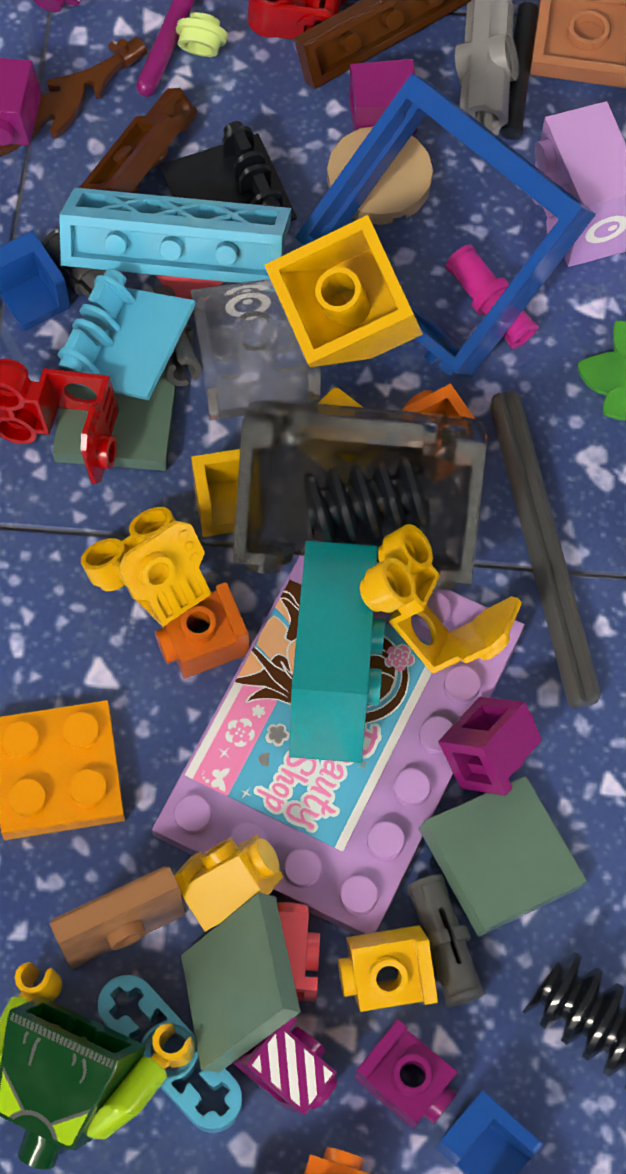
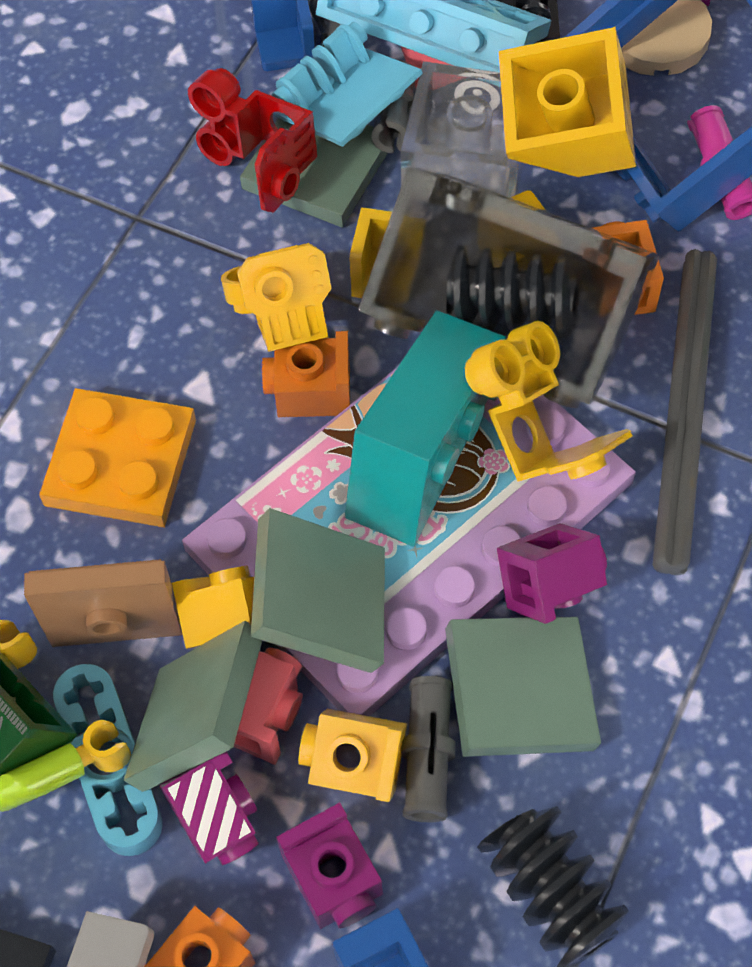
camera: 25 degrees right, 5 degrees down
none -> sand green tile [251,508,385,673]

